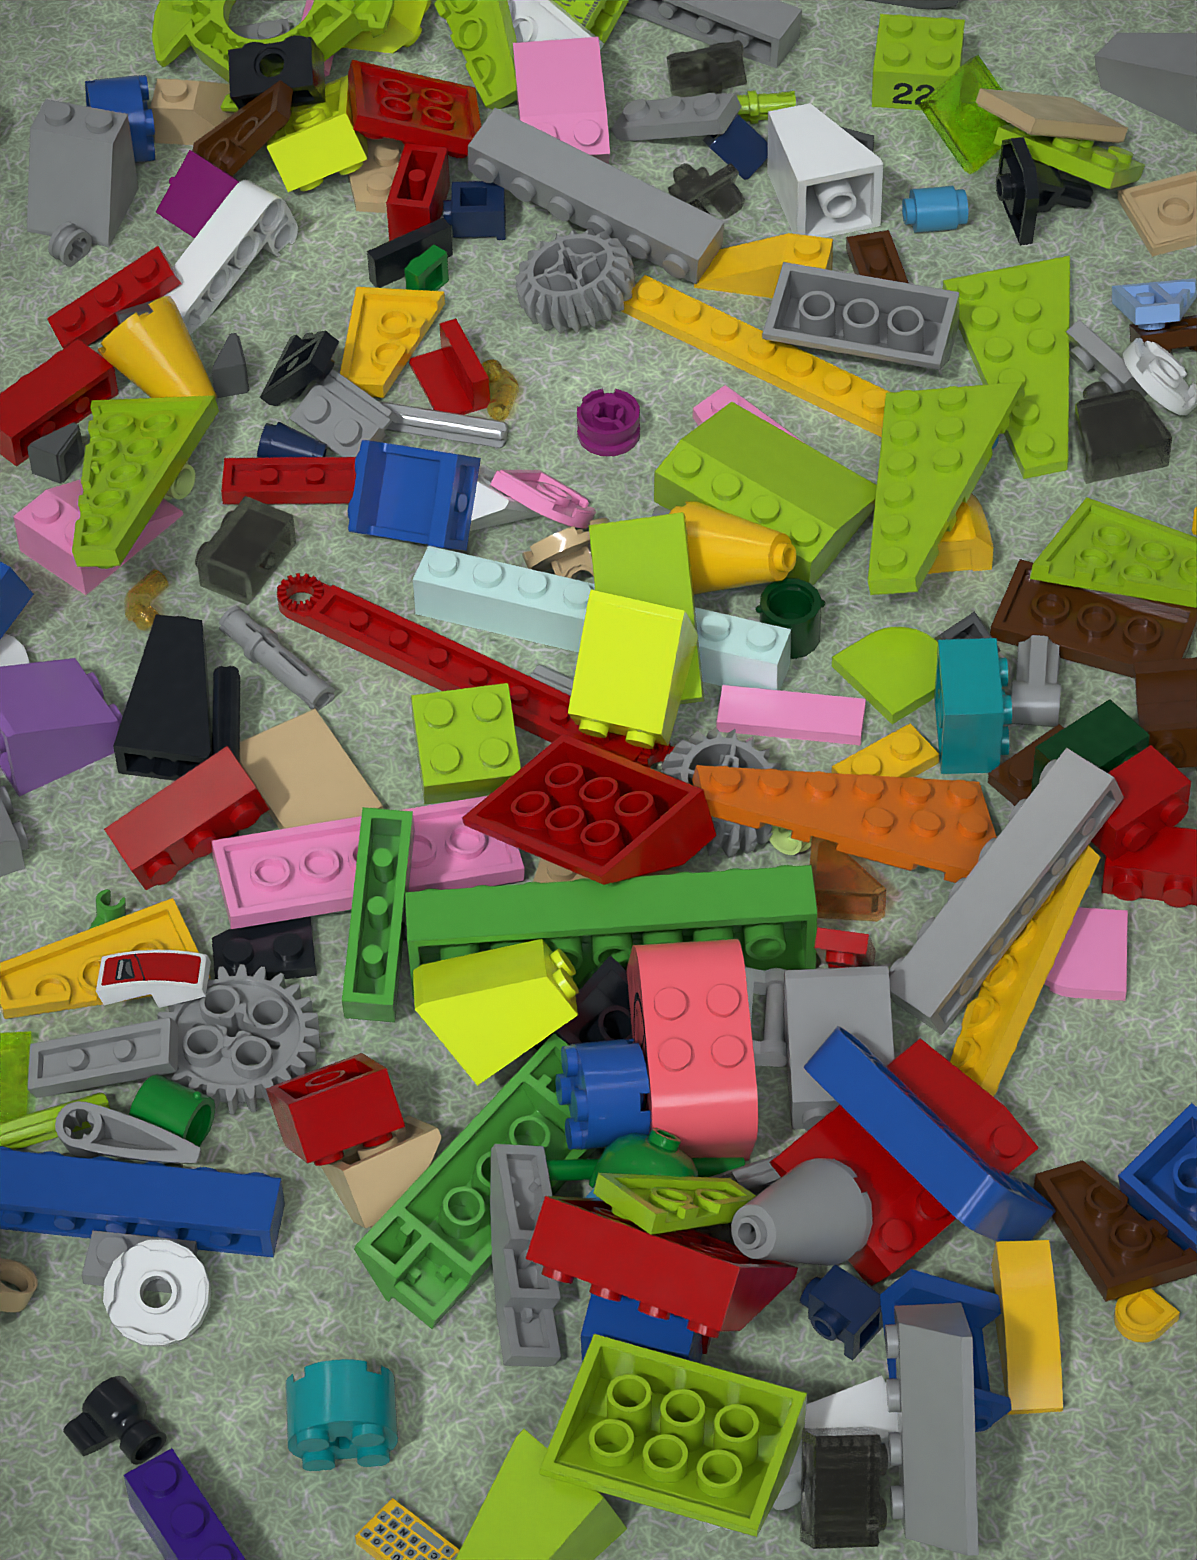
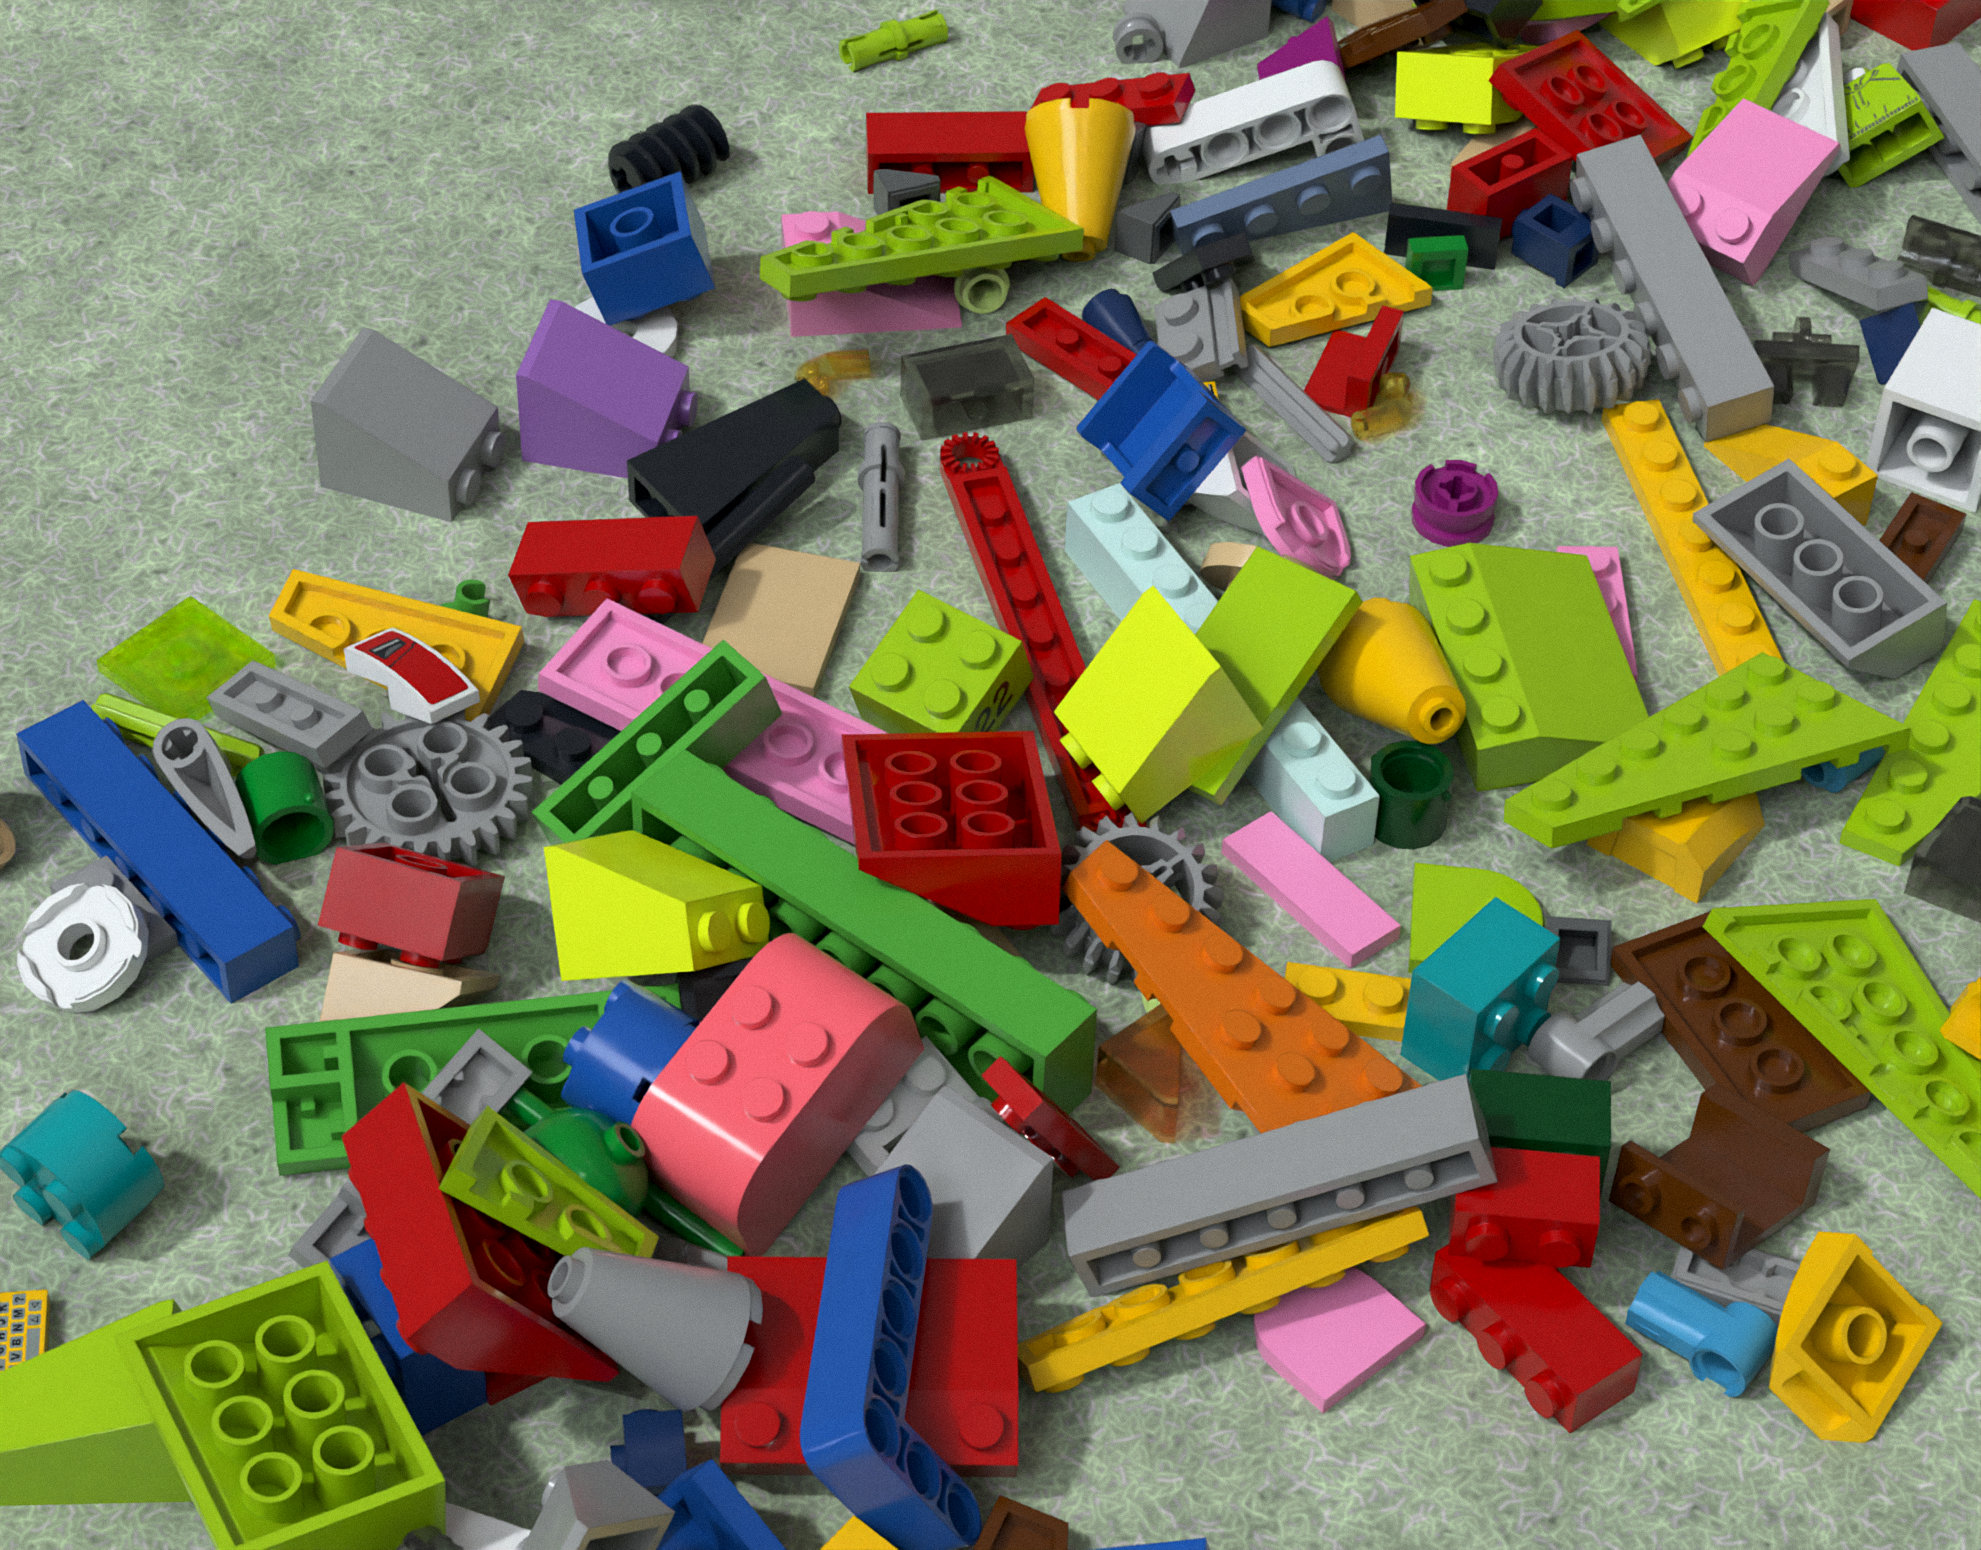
camera: 40 degrees right, 5 degrees down
none -> sand blue wing [1170,135,1393,255]

